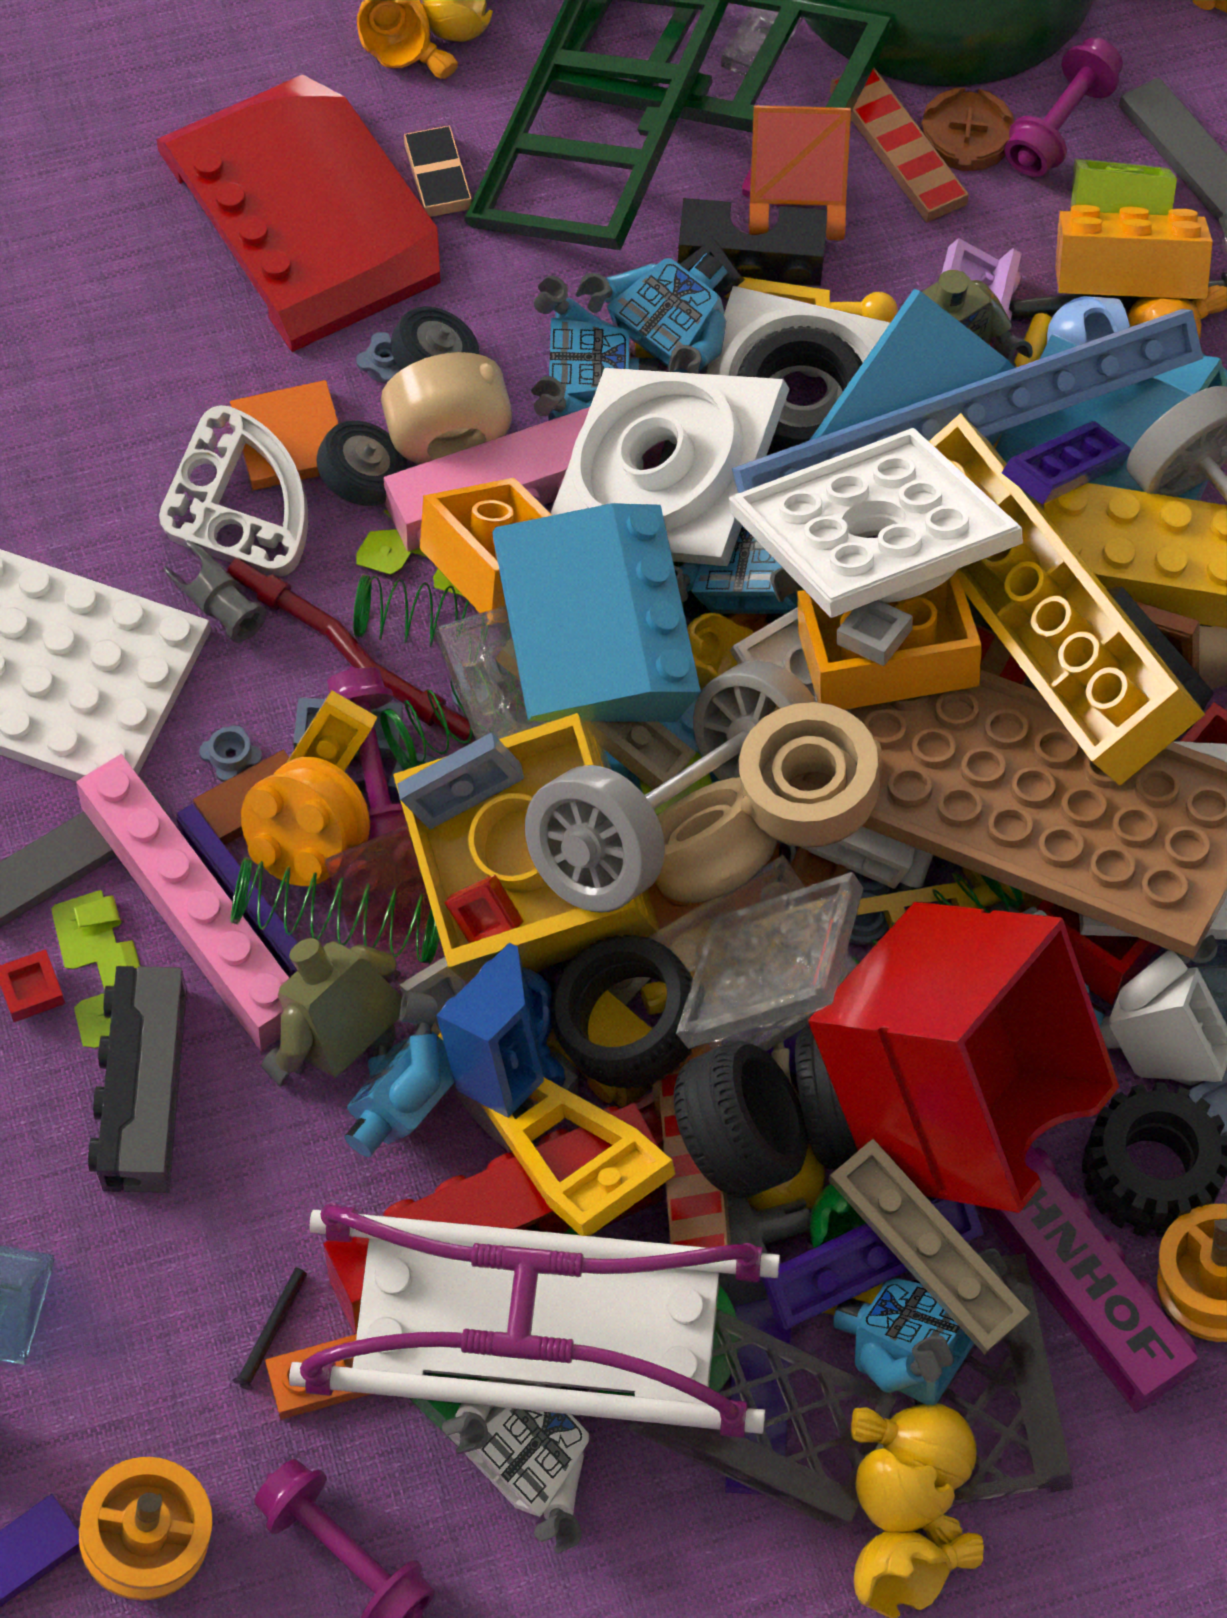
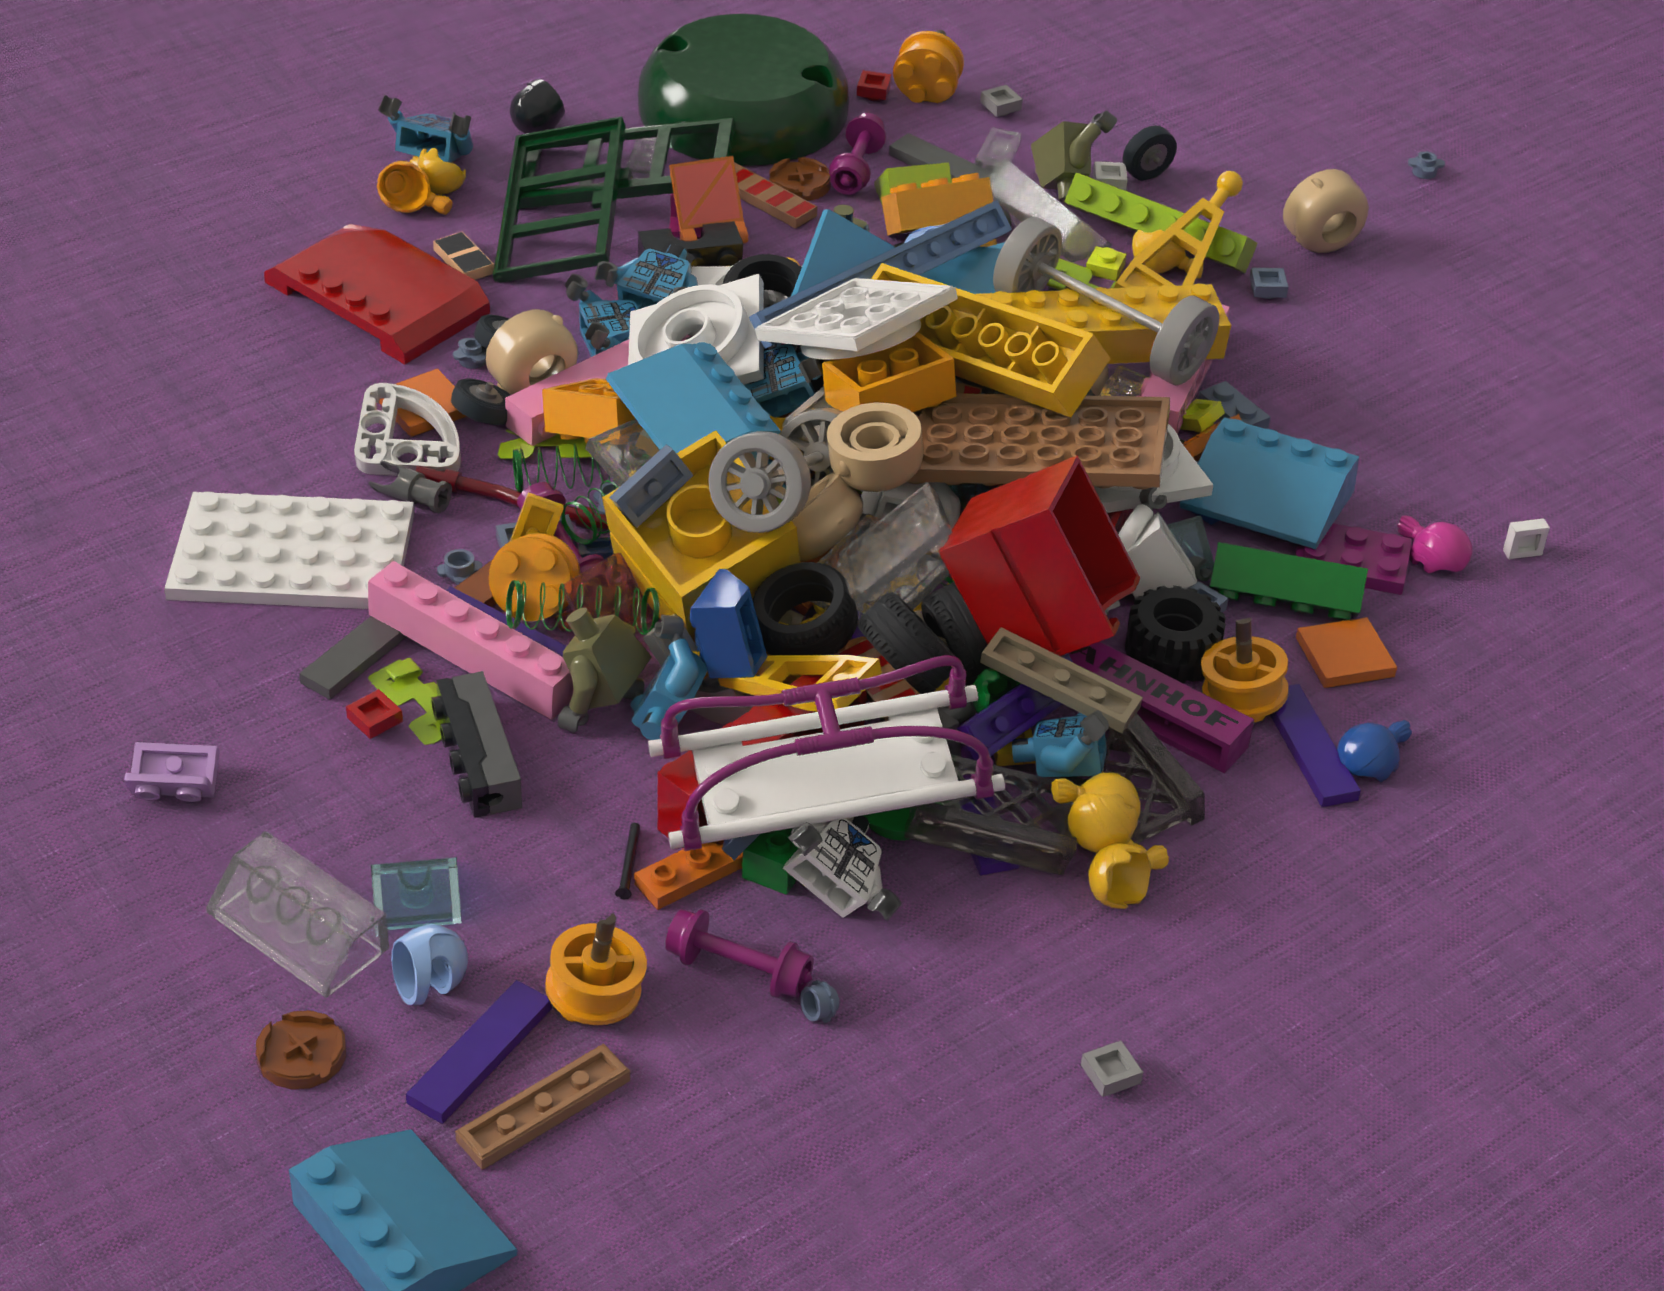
camera: 20 degrees left, 20 degrees down
red tile [444,874,523,943] -> none
light grey plate [837,600,913,666] -> none
dark purple tile [1001,421,1131,505] -> none

